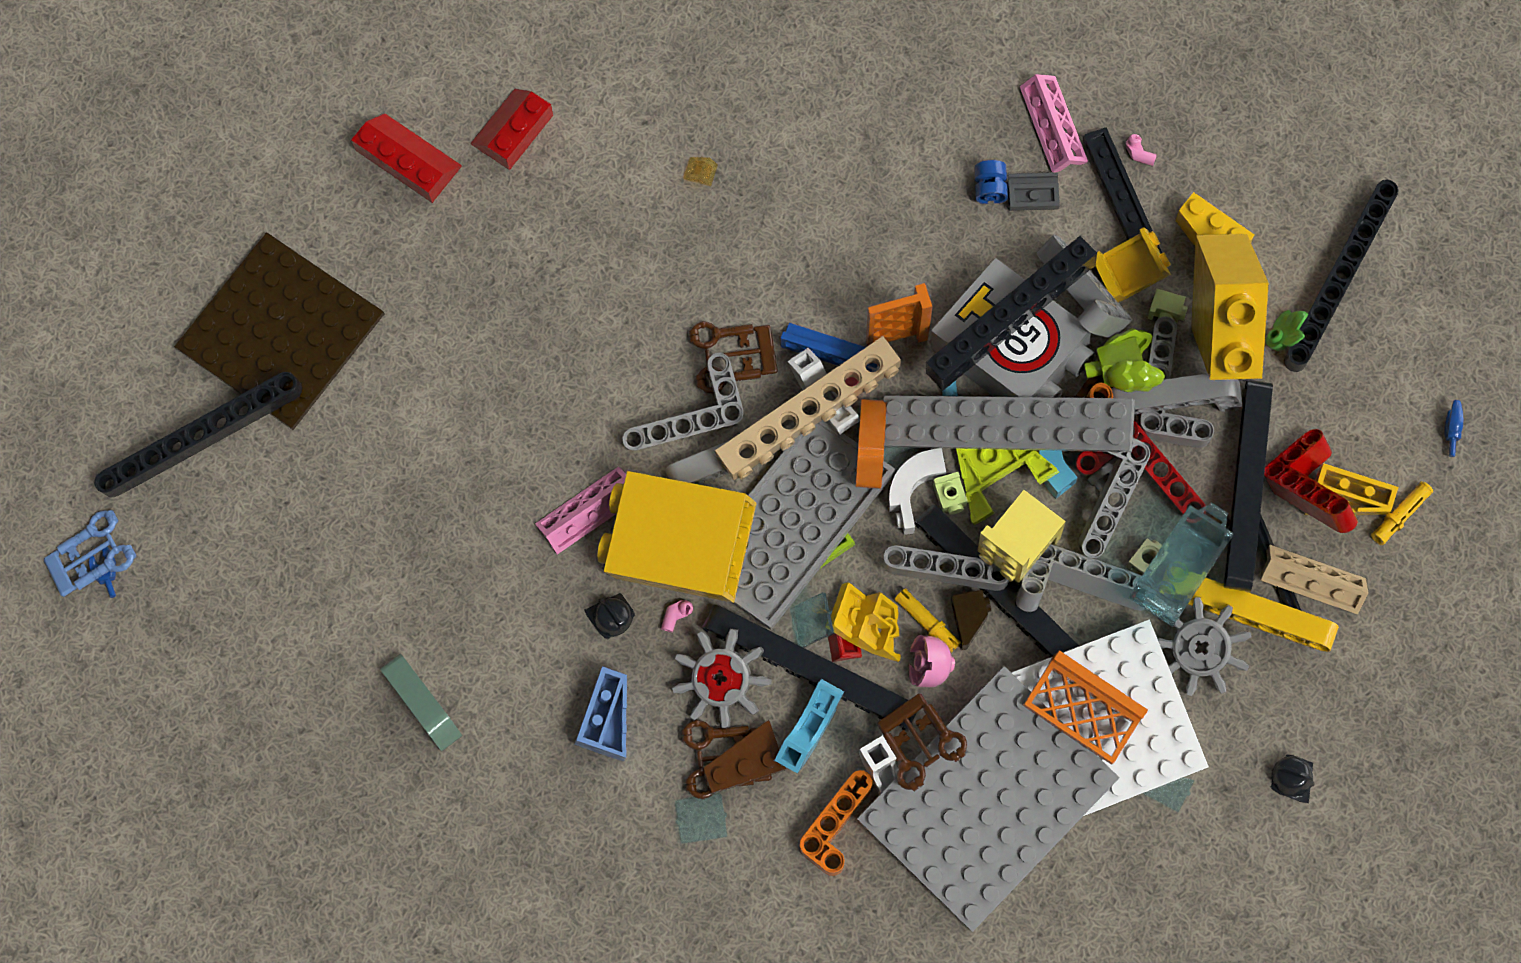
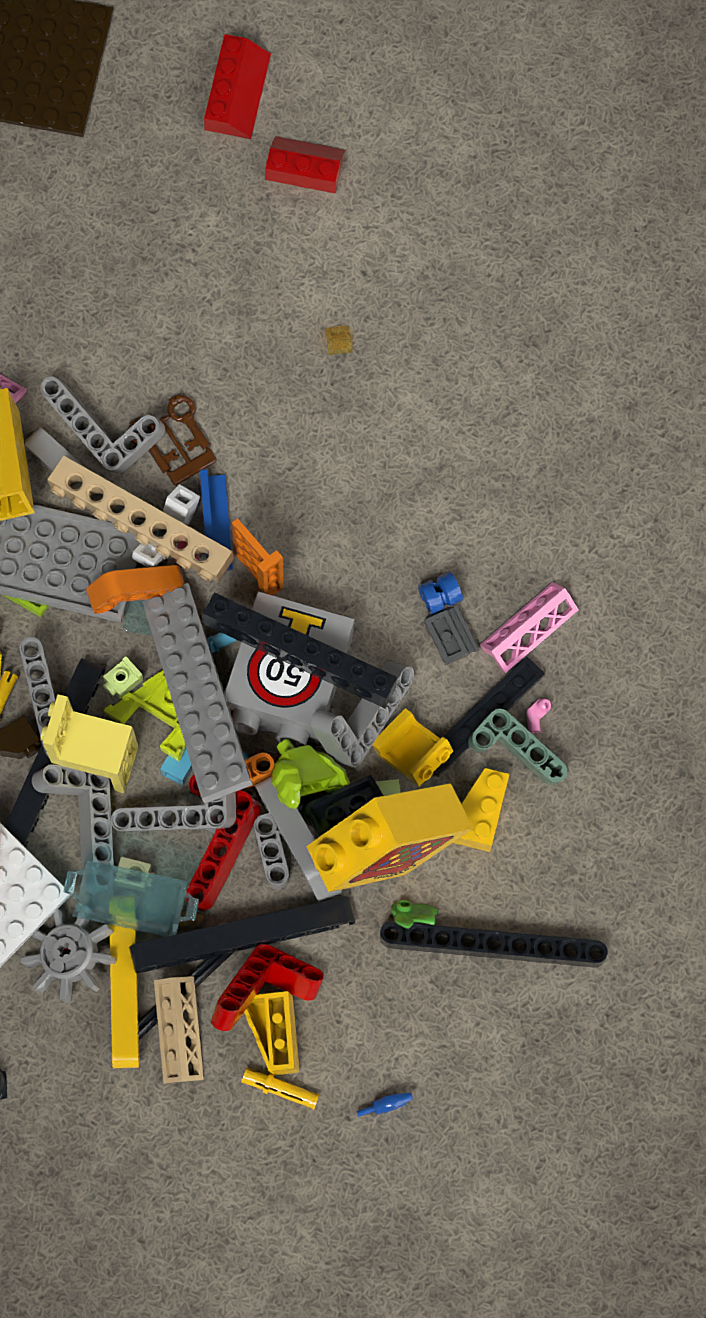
camera: 60 degrees right, 0 degrees up
white arch [889,448,946,535] -> none
none -> black plate [302,775,384,838]
none -> sand green beam [468,709,567,785]

